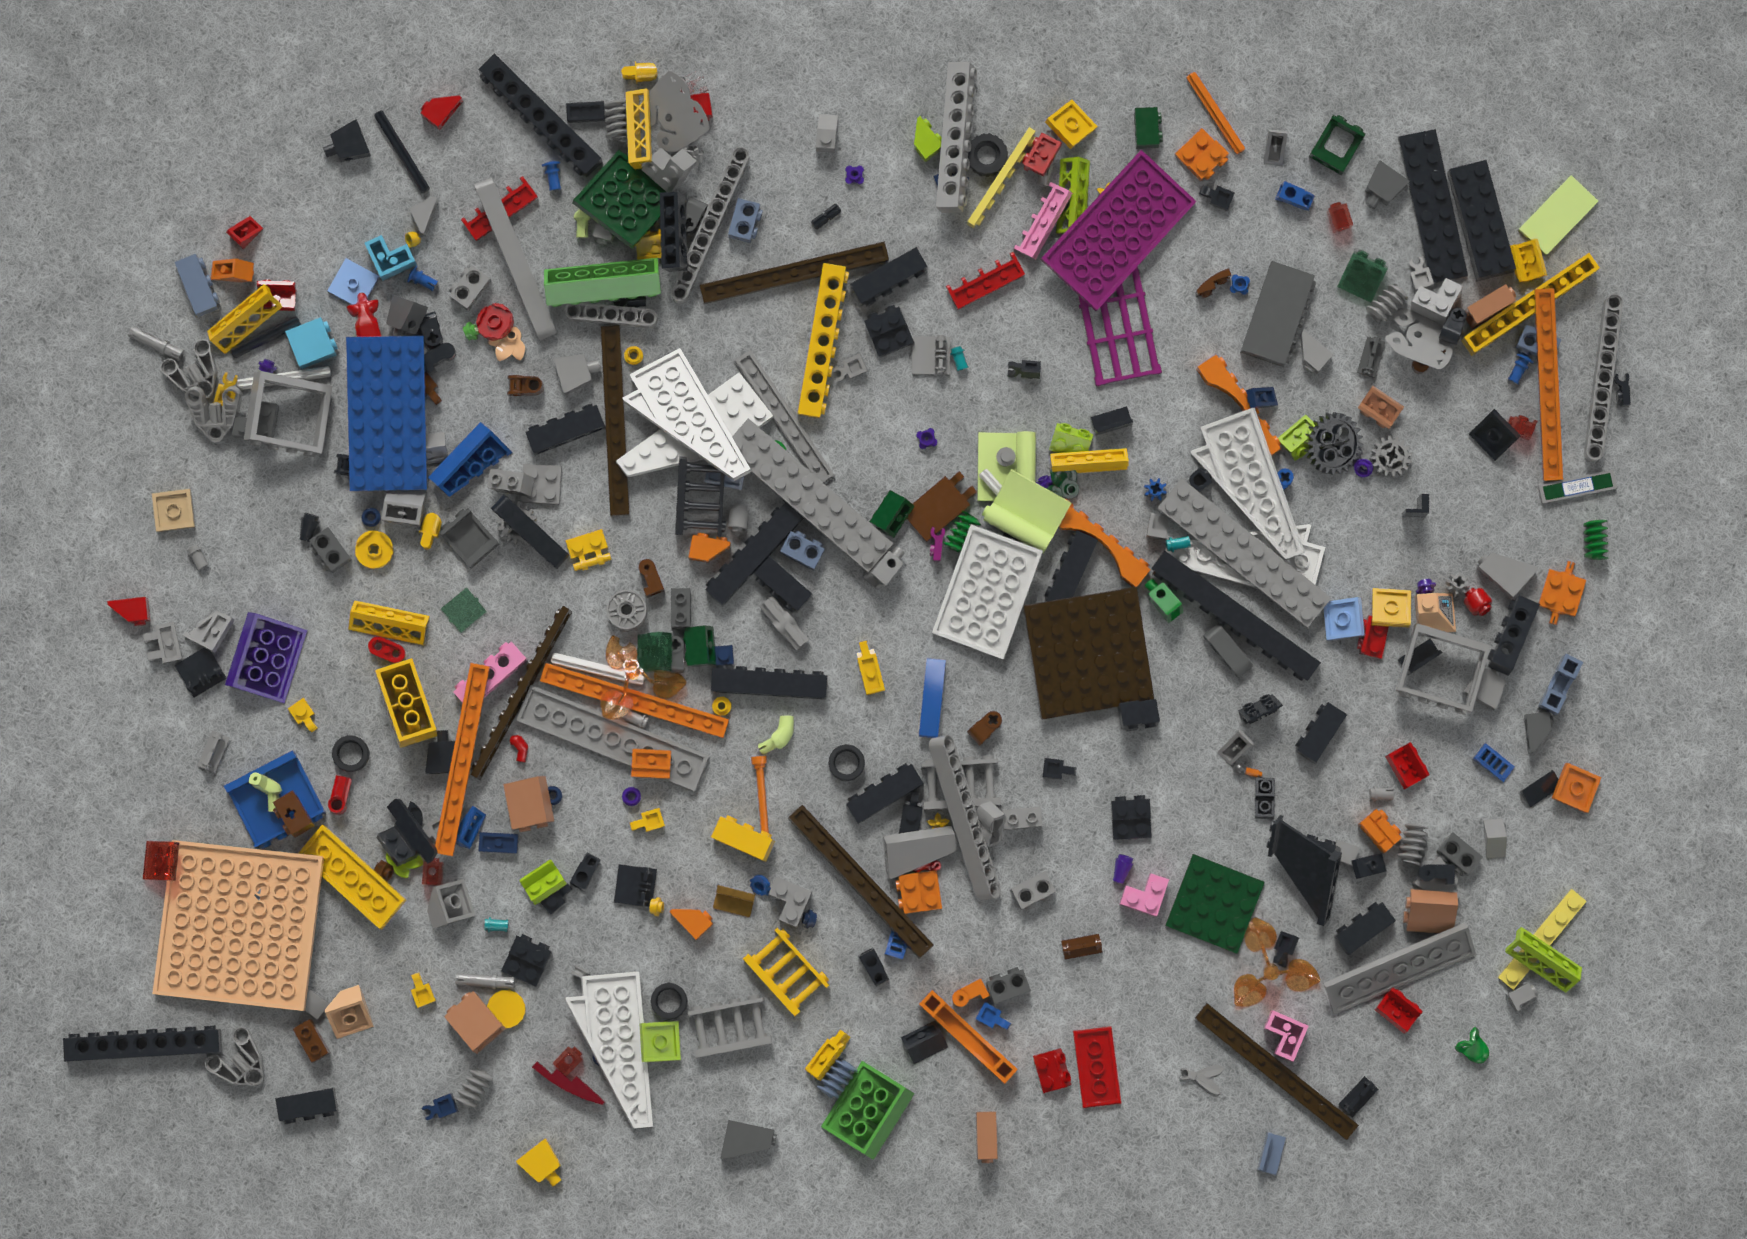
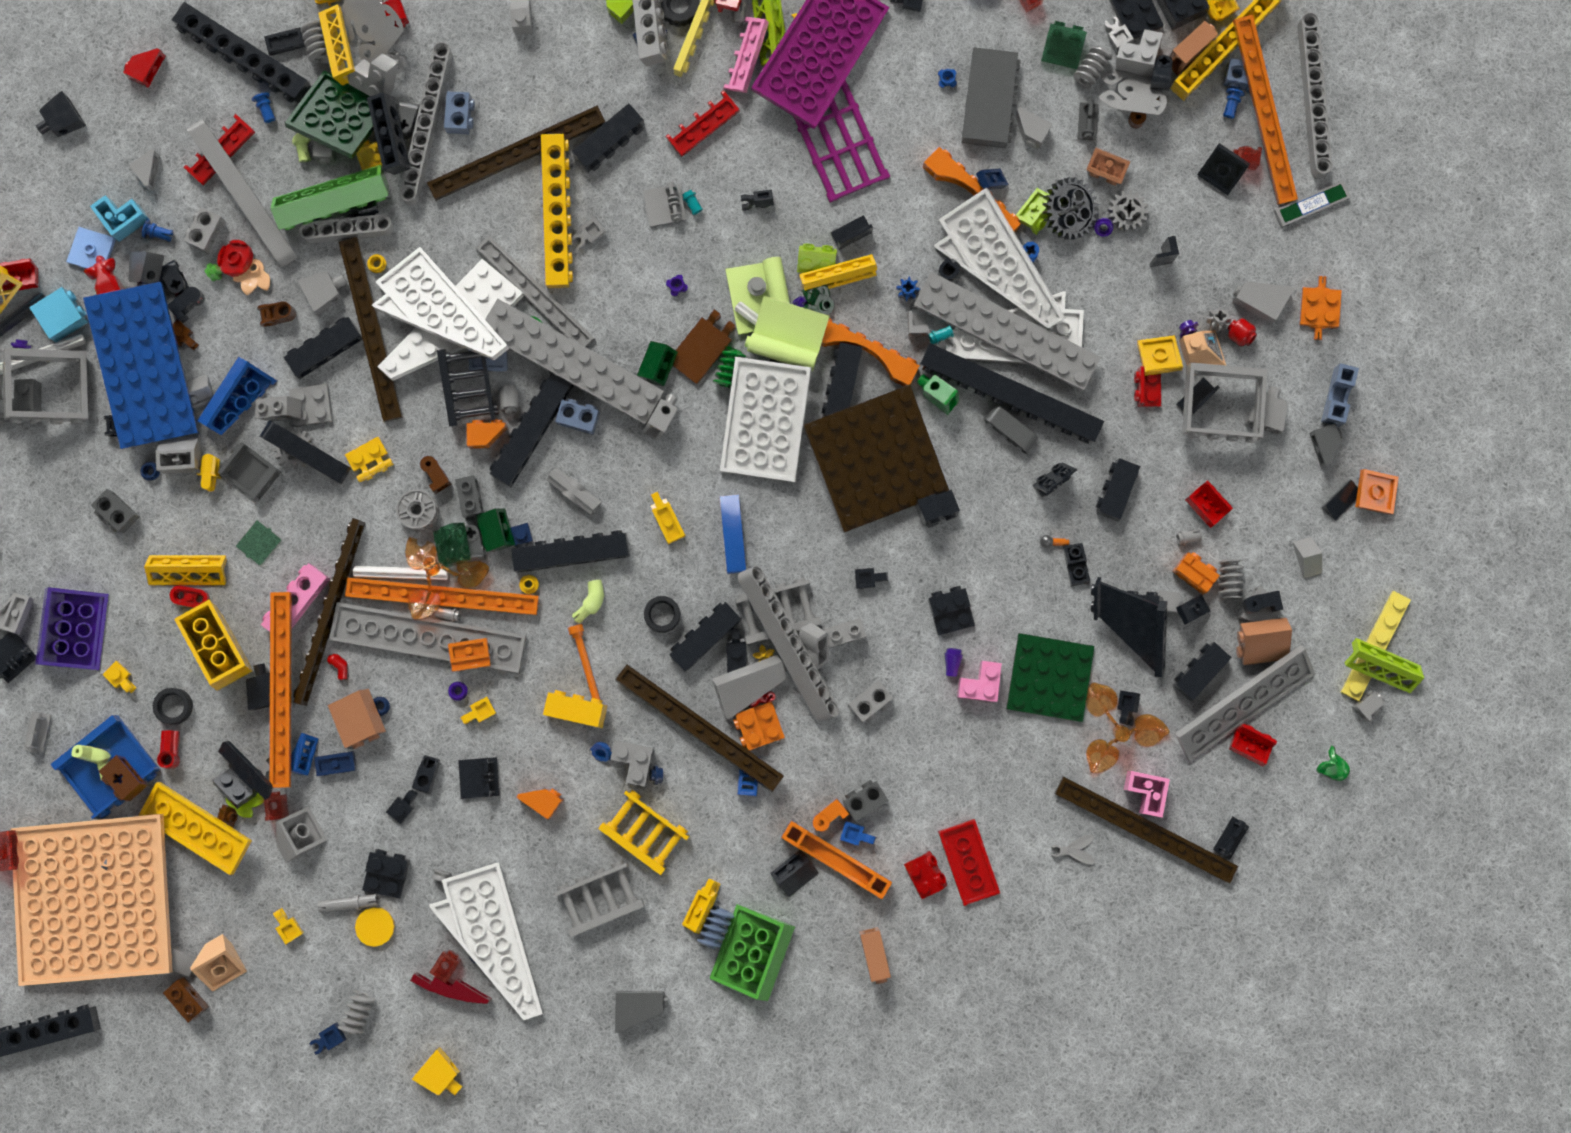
camera: 10 degrees left, 0 degrees up
light grey connector [205,1027,264,1086] -> none
black brick [275,1088,339,1124] -> none
black cone [299,513,320,542] -> none
yellow plate [355,531,394,569] -> none
black axle [374,110,430,193] -> none
yellow hinge [405,232,421,248] -> none
black tile [408,801,423,826] -> none
nougat panel [444,991,506,1054] -> none
teal pin [484,917,508,933] -> none
lime bracket [519,860,567,905] -> none
lime plate [639,1021,681,1062] -> none
yellow plate [649,897,664,917] -> none
black tyre [650,983,688,1020] -> none
pearl gold panel [713,885,756,917] -> none
black brick [754,556,813,613] -> none
black piece [811,204,841,230] -> none
dark purple plate [845,165,864,184] -> none
black leg [858,947,889,987] -> none
black plate [864,305,915,358] -> none
magenta plate [929,527,945,561] -> none
reddish brown piece [967,711,1002,746] -> none
reddish brown hinge [1061,934,1103,960] -> none
reddish brown slope [1195,268,1231,298] -> none
light grey slope [1217,730,1254,766] -> none
sand blue panel [1257,1132,1286,1175] -> none
light blue plate [1324,597,1365,640] -> none
dark grey brick [1436,832,1483,876] -> none
blue slope [1473,743,1515,782] -> none
black brick [1487,595,1540,676] -> none
green piece [1583,520,1609,560] -> none
black plate [1614,373,1631,407] -> none

